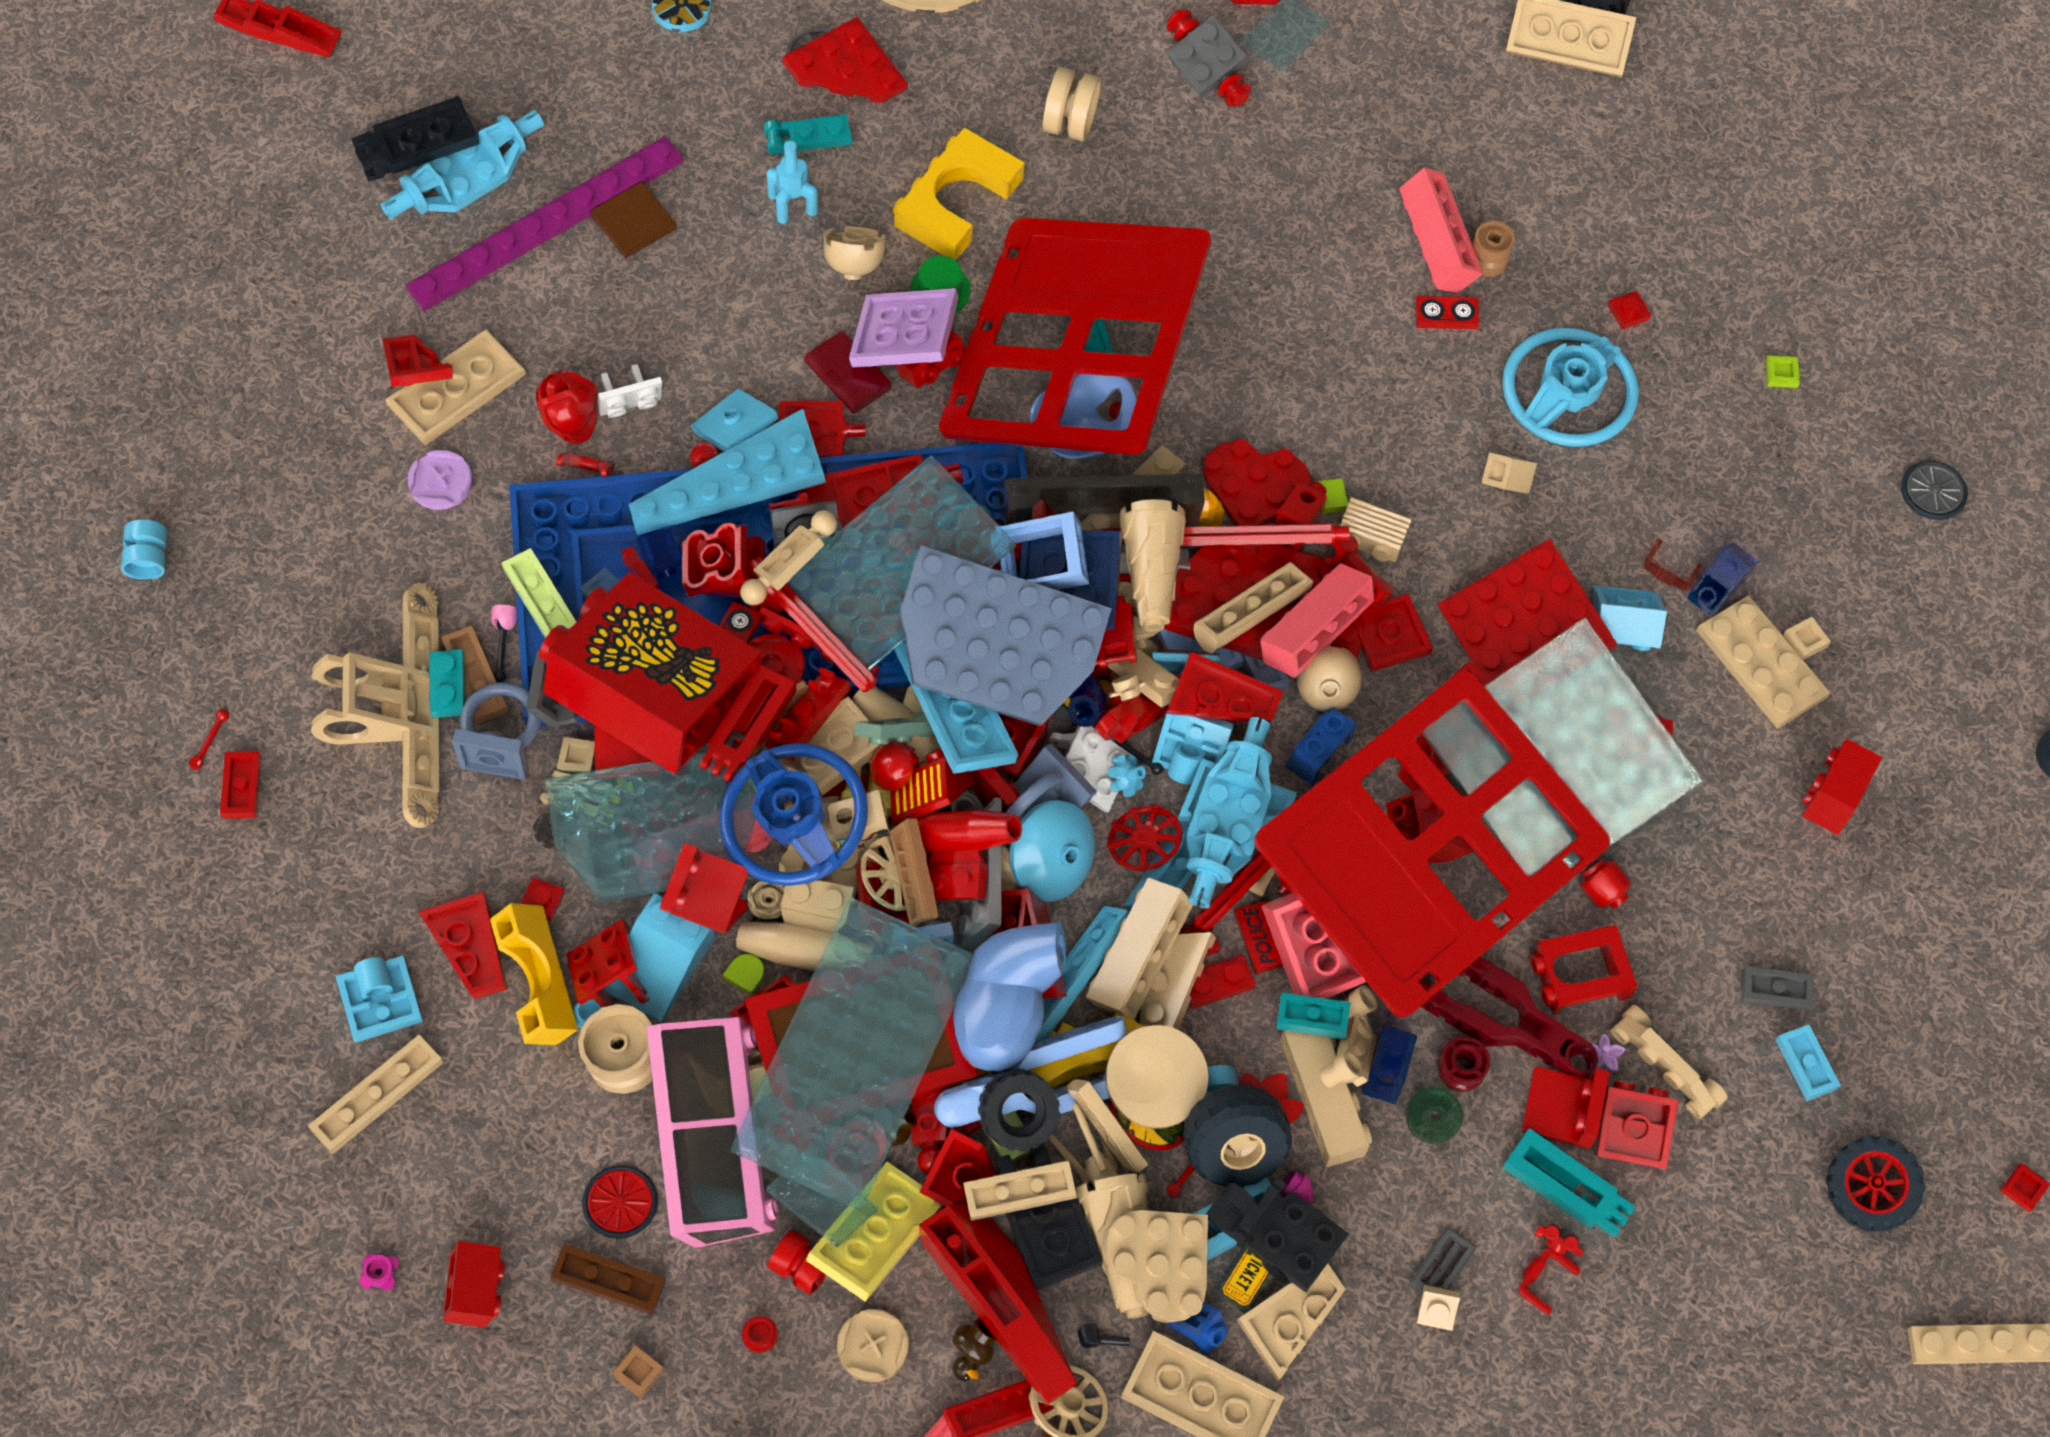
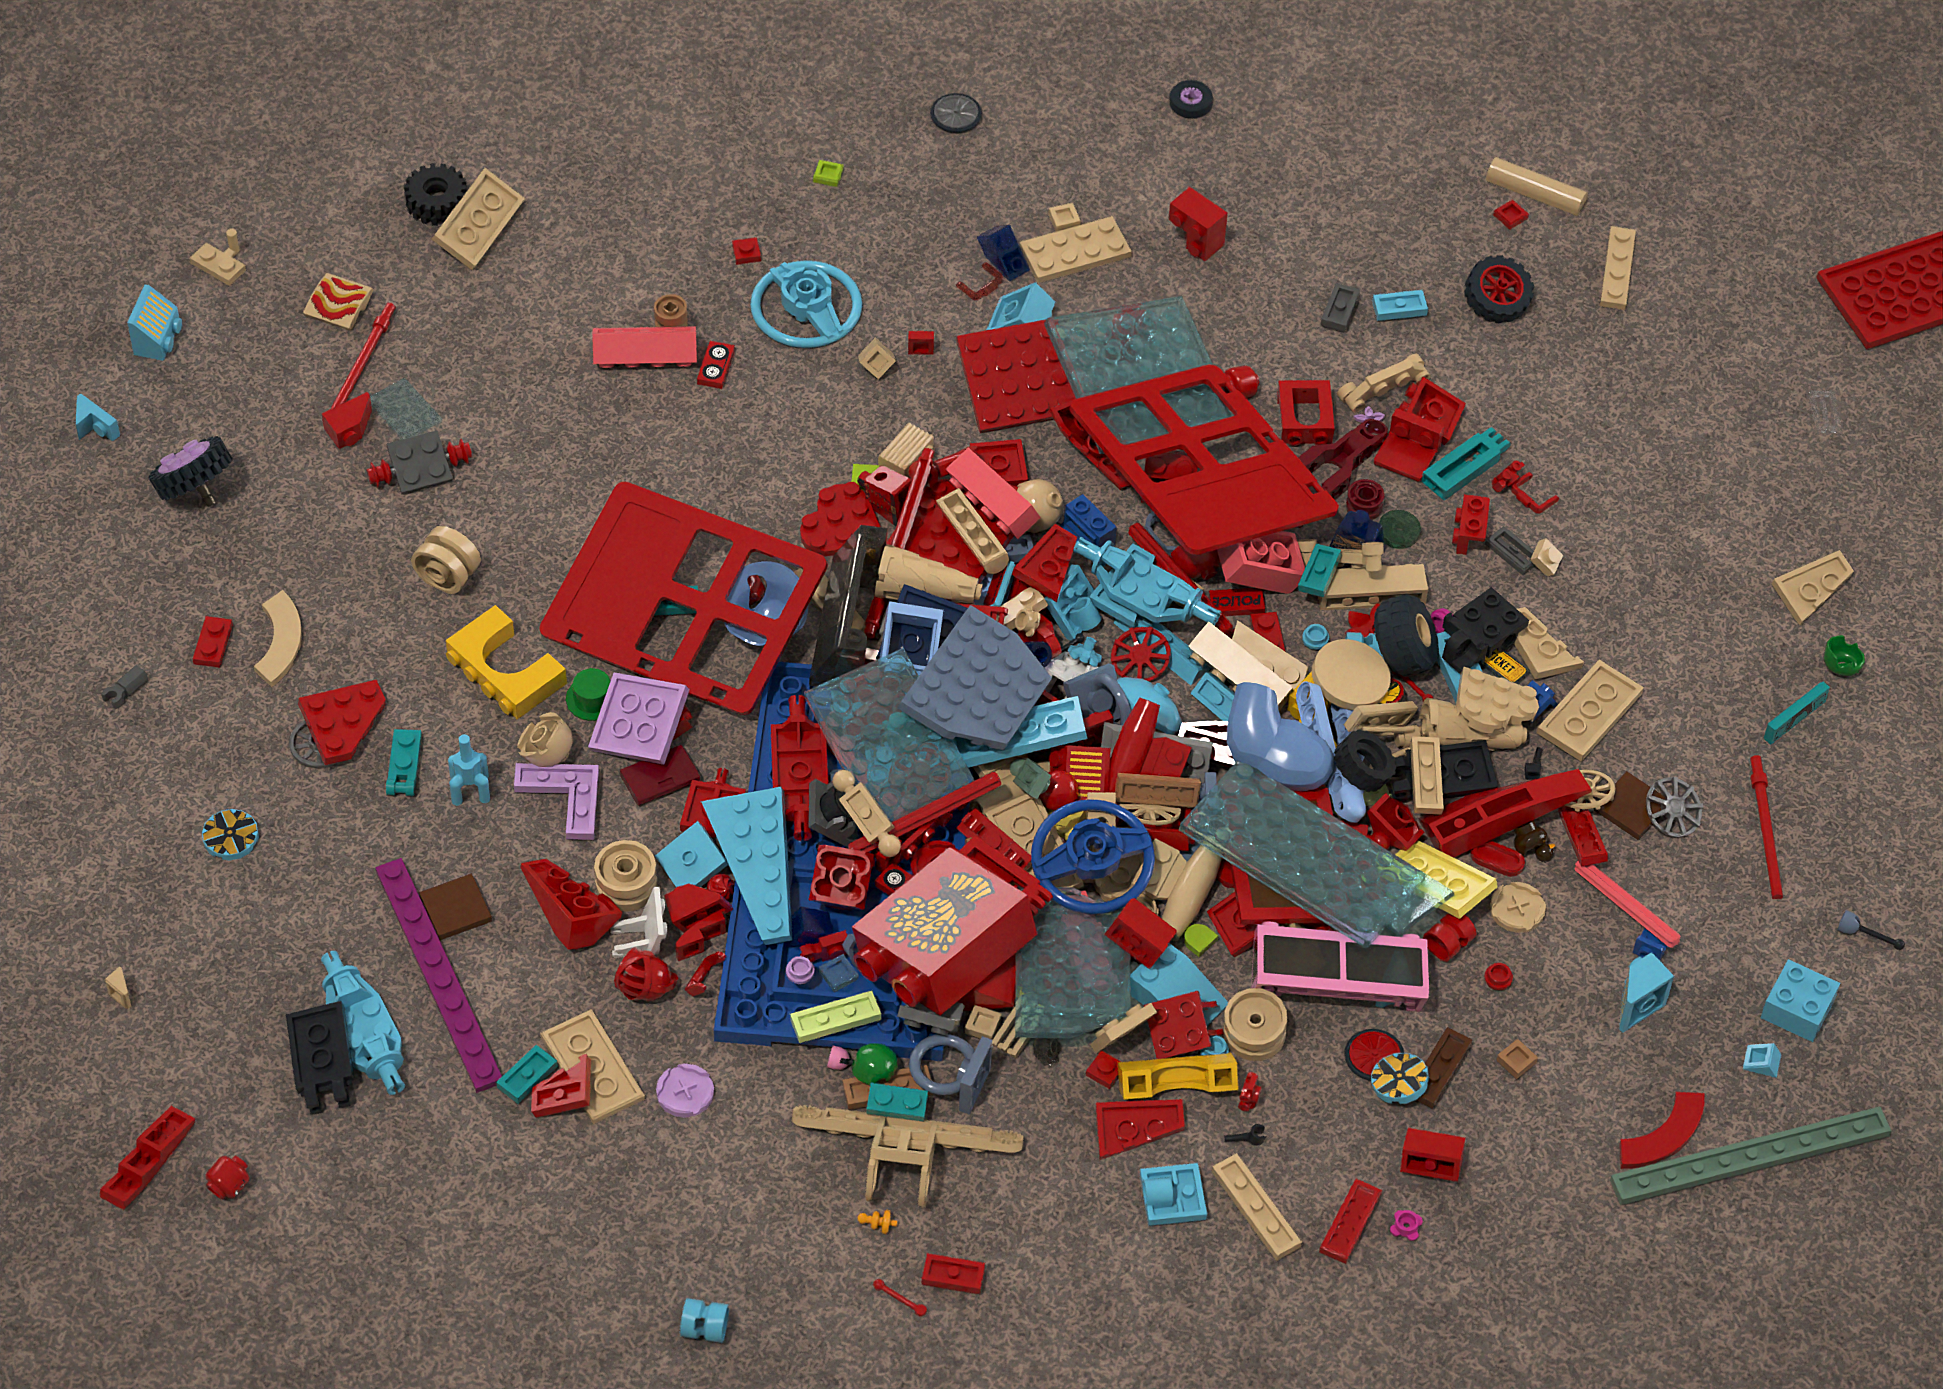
camera: 75 degrees left, 10 degrees down
none -> red head [205,1155,249,1200]
none -> teal plate [496,1045,558,1104]
none -> lavender plate [514,763,599,840]
none -> red wedge [520,859,622,950]
none -> tan wheel [594,840,657,912]
none -> red slope [664,883,733,933]
none -> red slope [675,911,726,962]
none -> lavender plate [786,956,814,984]
none -> green hair [852,1043,898,1085]
none -> light orange hair [857,1210,897,1234]
none -> red plate [908,331,934,355]
none -> tan plate [1090,1003,1157,1054]
none -> black hand [1224,1124,1266,1146]
none -> red piece [1238,1072,1262,1111]
none -> medium azure plate [1302,624,1329,650]
none -> red plate [1319,1178,1382,1264]
none -> tile [1371,1053,1429,1104]
none -> red bracket [1452,494,1490,555]
none -> red tile [1470,840,1525,877]

